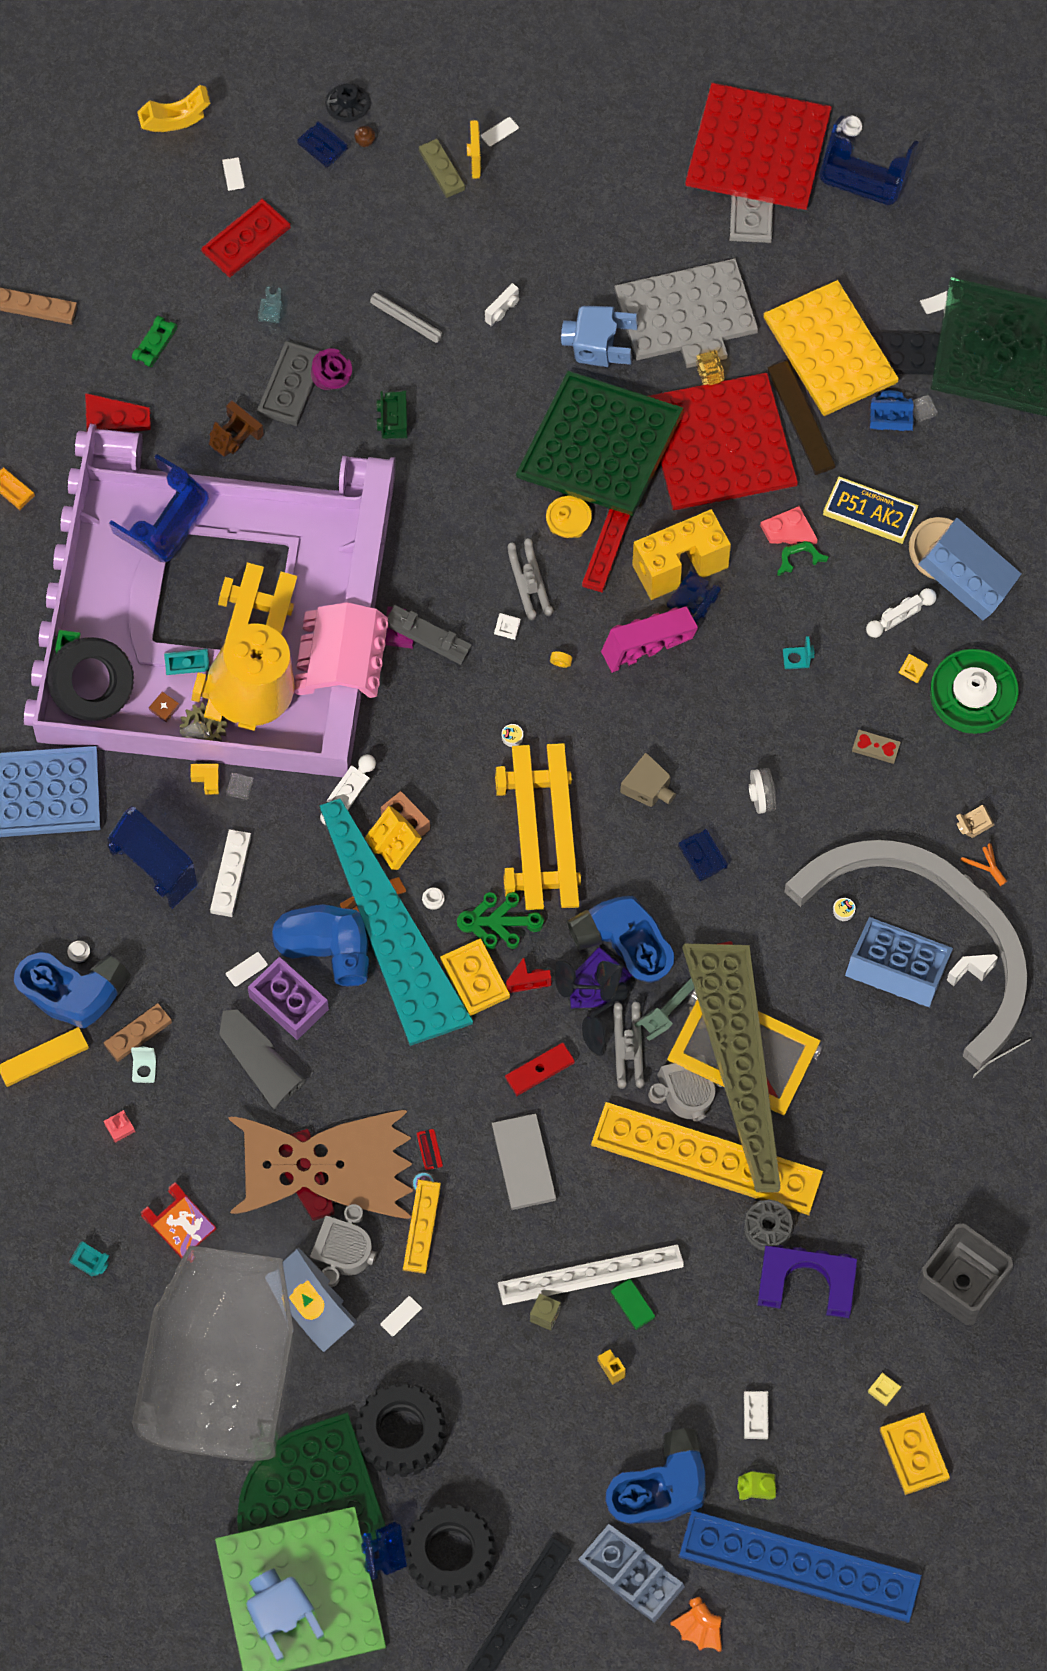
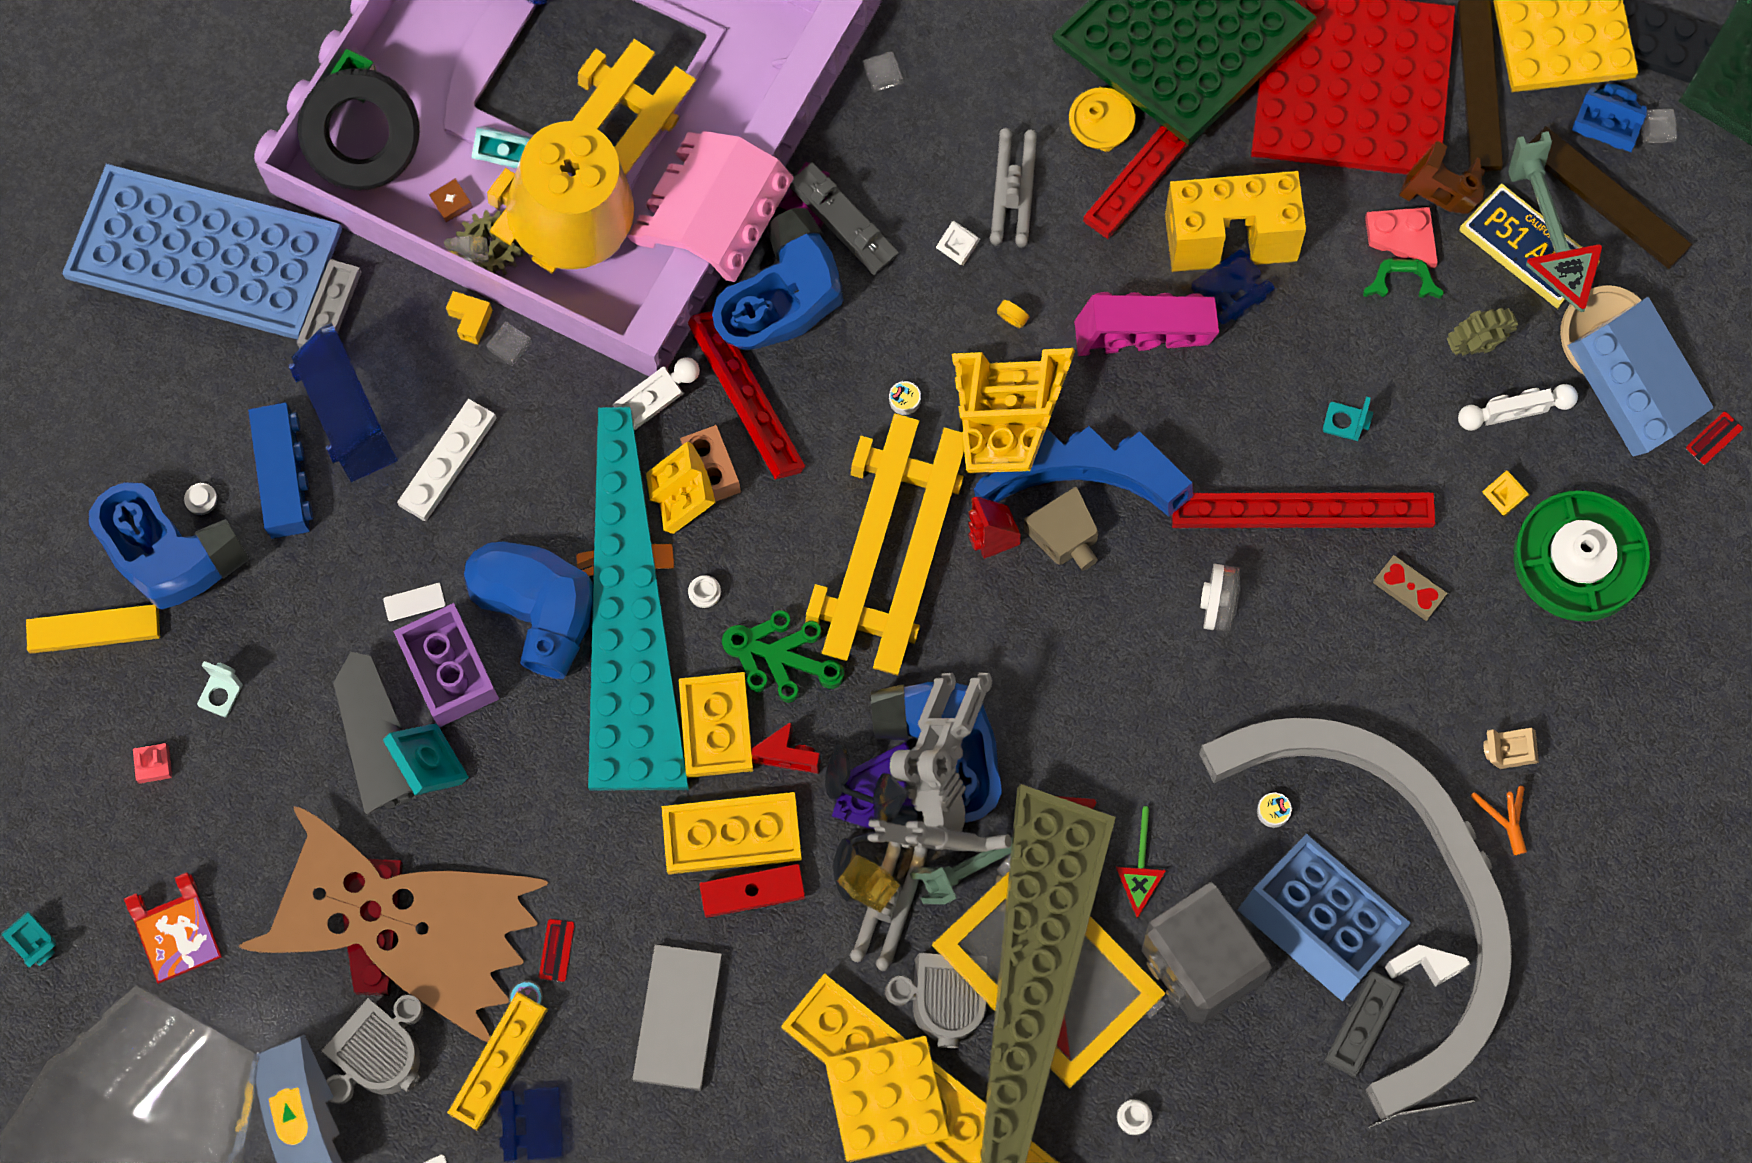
camera: 25 degrees right, 5 degrees up
medium nougat plate [104,1003,172,1062] -> none
clear blue plate [678,829,728,882] -> none
none -> blue brick [248,402,313,539]
none -> light grey plate [297,259,362,356]
none -> teal plate [383,723,469,795]
none -> clear blue plate [498,1087,564,1162]
none -> yellow plate [661,792,802,874]
none -> red plate [688,311,806,480]
none -> blue piece [712,208,843,350]
none -> yellow plate [824,1036,949,1163]
none -> clear yellow panel [837,855,900,912]
none -> clear plate [863,51,903,92]
none -> light grey piece [868,673,1012,852]
none -> yellow wedge [952,348,1075,473]
none -> red slope [968,496,1021,559]
none -> blue arch [974,426,1193,517]
none -> piece [1116,806,1166,919]
none -> white plate [1117,1100,1152,1135]
none -> flat silver plate [1142,882,1272,1024]
none -> red plate [1172,493,1435,528]
none -> dark grey tile [1324,970,1403,1078]
none -> reddish brown tile [1399,141,1485,214]
none -> olive gear [1446,308,1518,356]
none -> sand green piece [1508,132,1602,312]
none -> dark brown tile [1528,126,1692,270]
none -> sticker [1686,412,1743,465]

